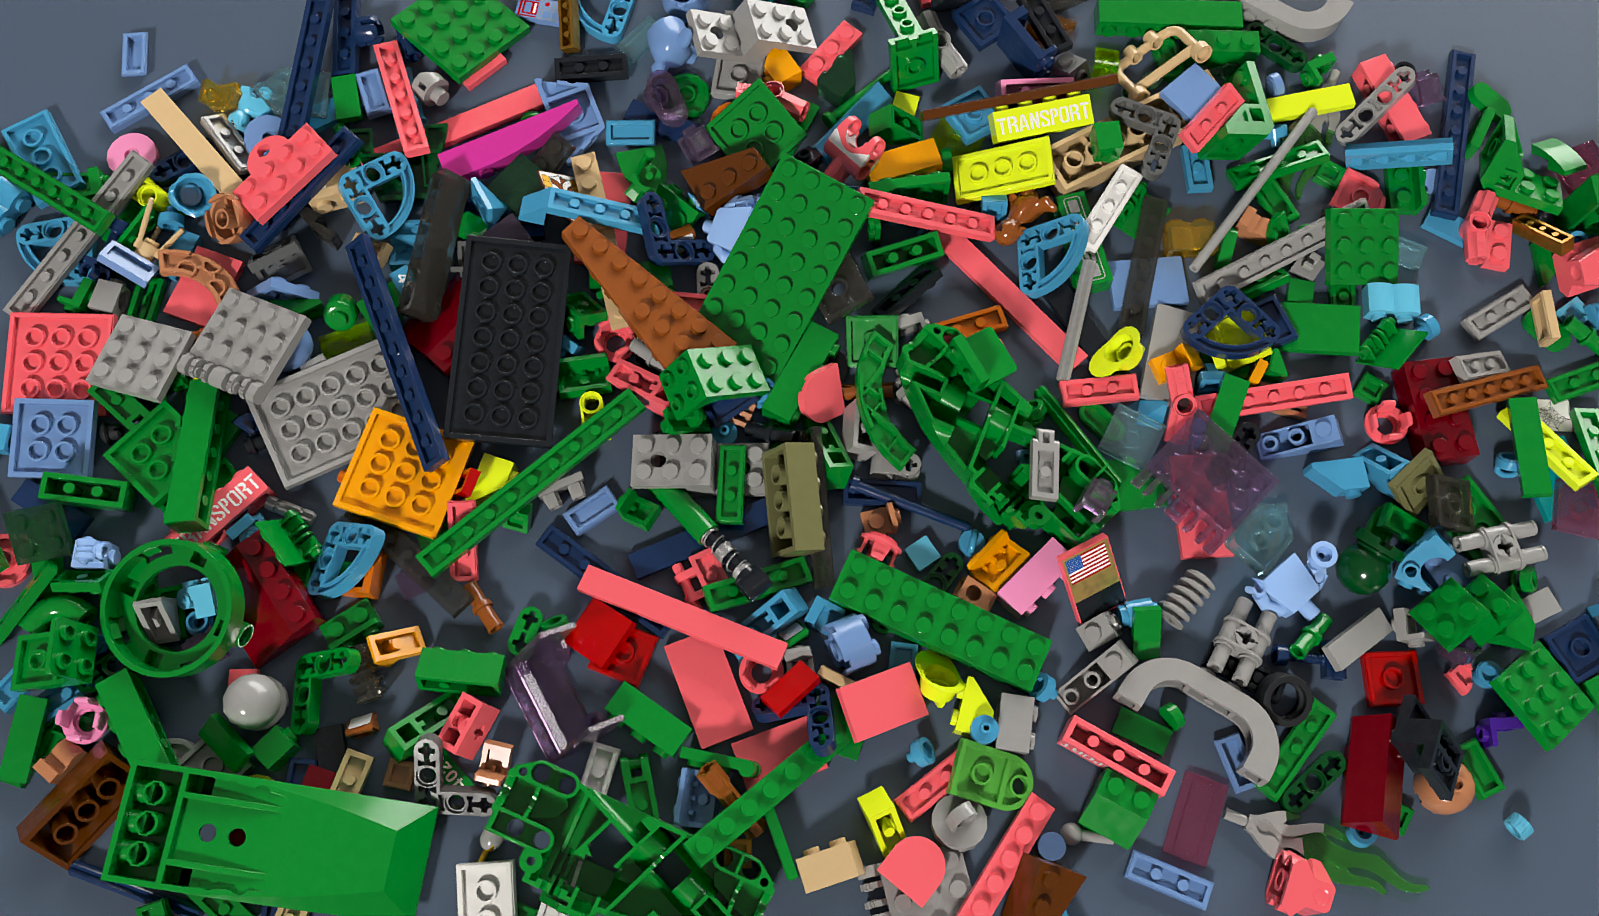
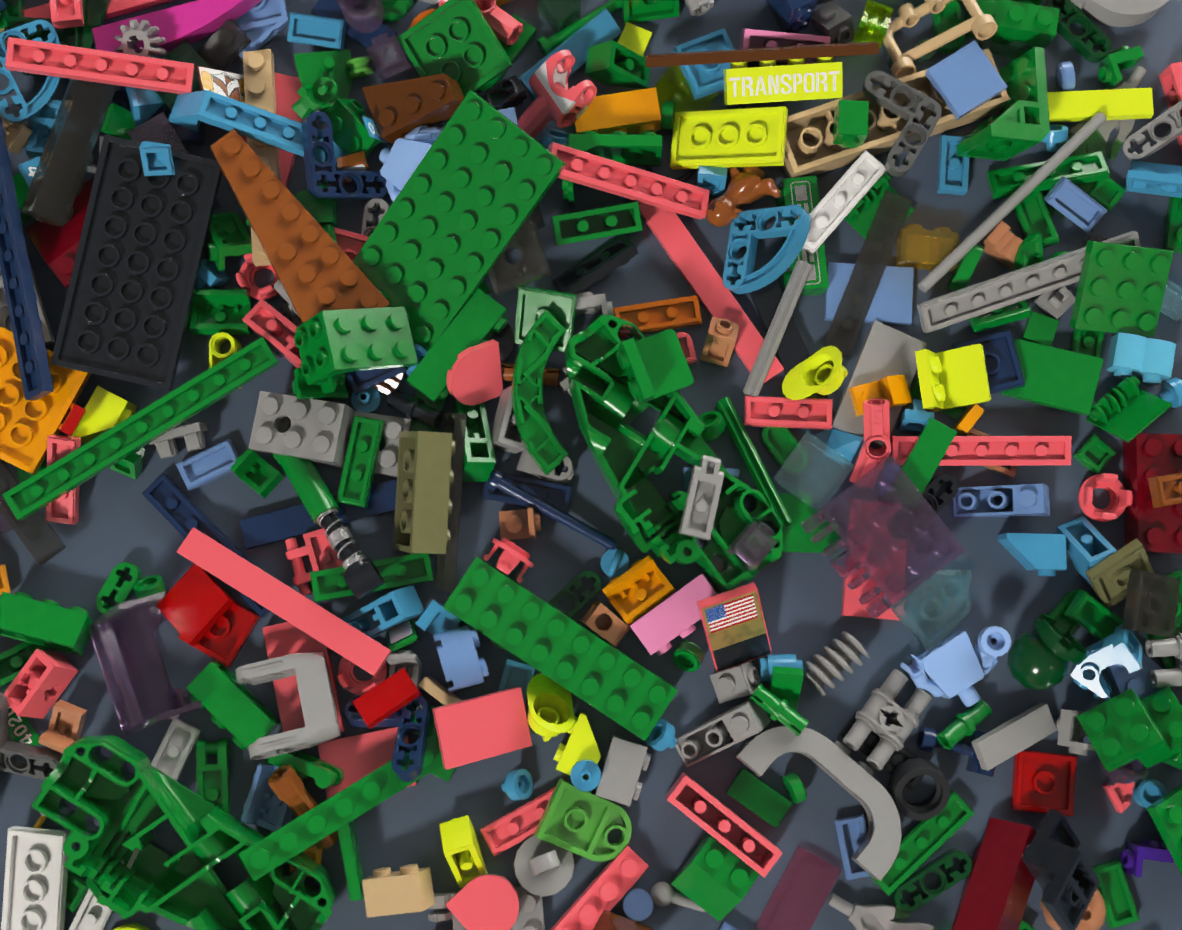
camera: 10 degrees right, 10 degrees up
dark orange pin [461,581,504,634] -> none
medium azure tile [903,535,941,573] -> none
coral plate [1178,82,1245,154] -> none
dark blue beam [1180,285,1281,360] -> none
green slope [1261,348,1288,384] -> none
coral tile [1326,167,1386,209] -> none
none -> coral plate [5,37,195,94]
none -> light grey gear [114,19,166,59]
none -> dark azure slope [139,141,175,176]
none -> light grey connector [235,651,341,760]
none -> bright green bush [346,57,374,78]
none -> green tile [673,640,704,672]
none -> nougat bracket [700,317,740,367]
none -> green pin [749,683,809,737]
none -> medium blue tile [1043,176,1108,233]

